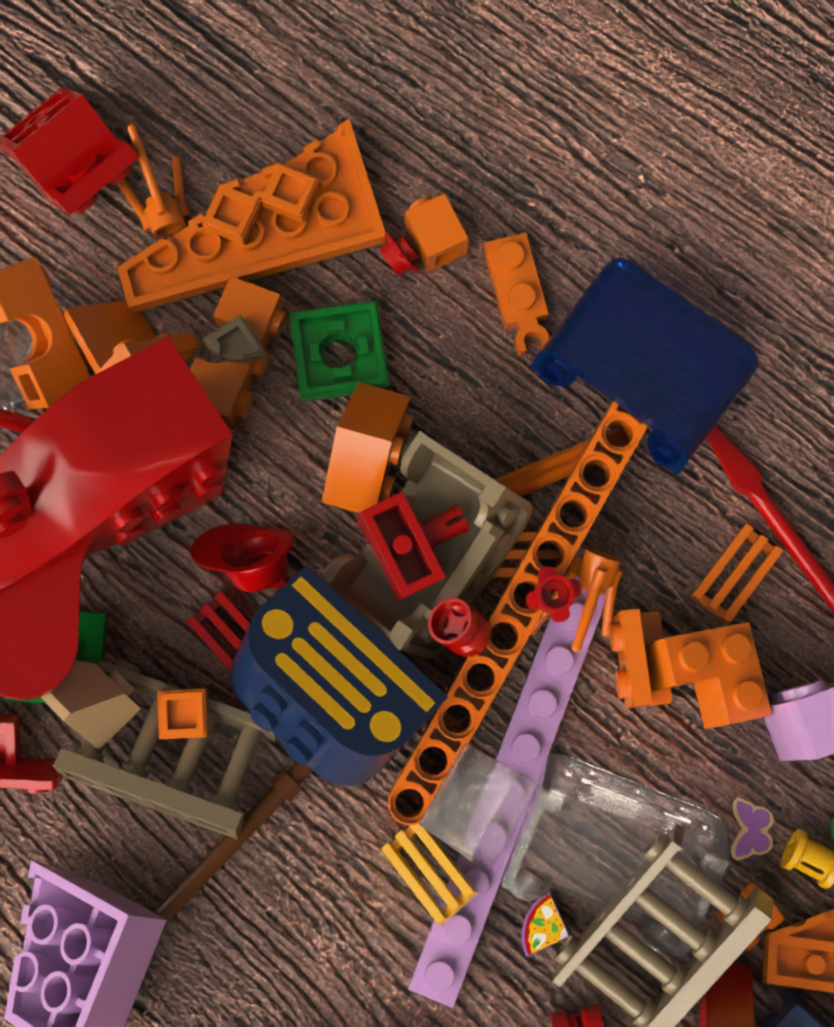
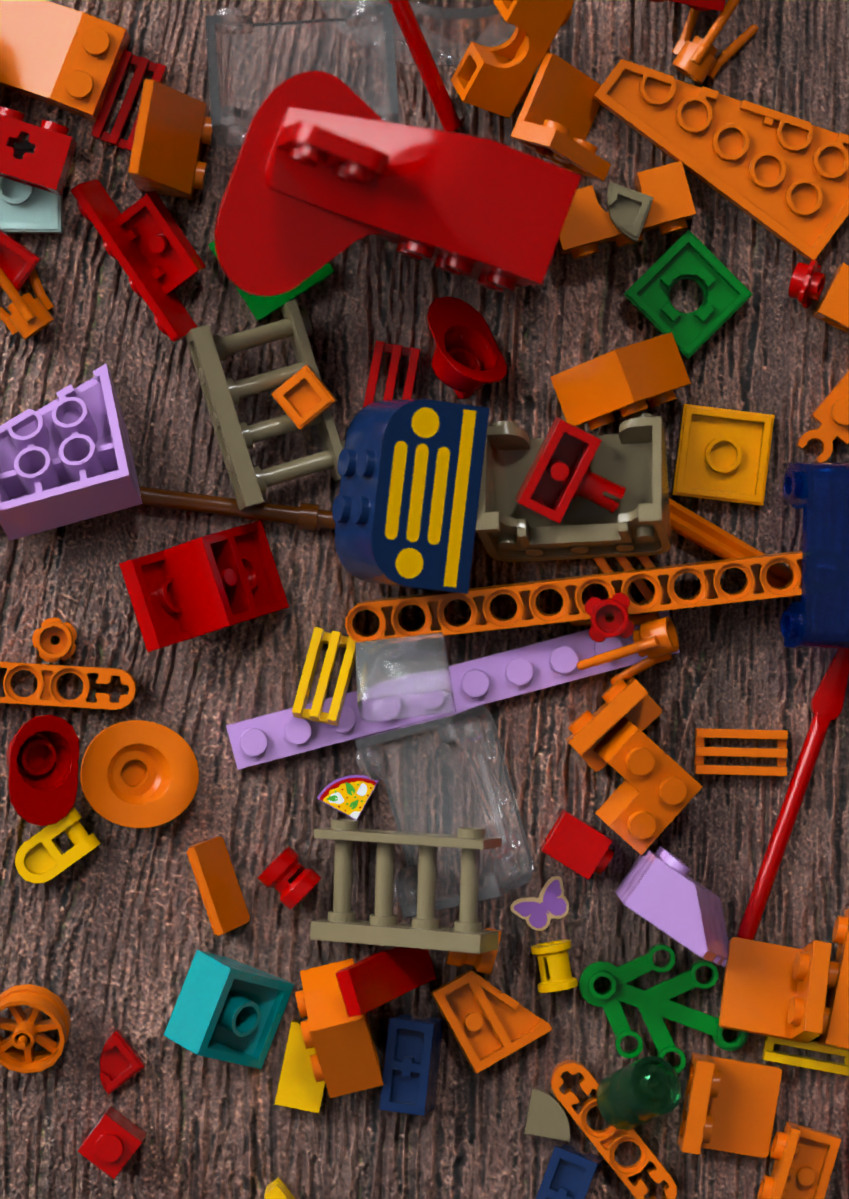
camera: 50 degrees right, 10 degrees up
tan slope [41,660,141,750] -> none
orange tile [202,162,320,245] -> none
red wheel [428,598,491,657] -> none
none -> red bracket [119,520,289,652]
none -> red brick [540,809,614,880]
none -> light orange tile [671,404,775,506]

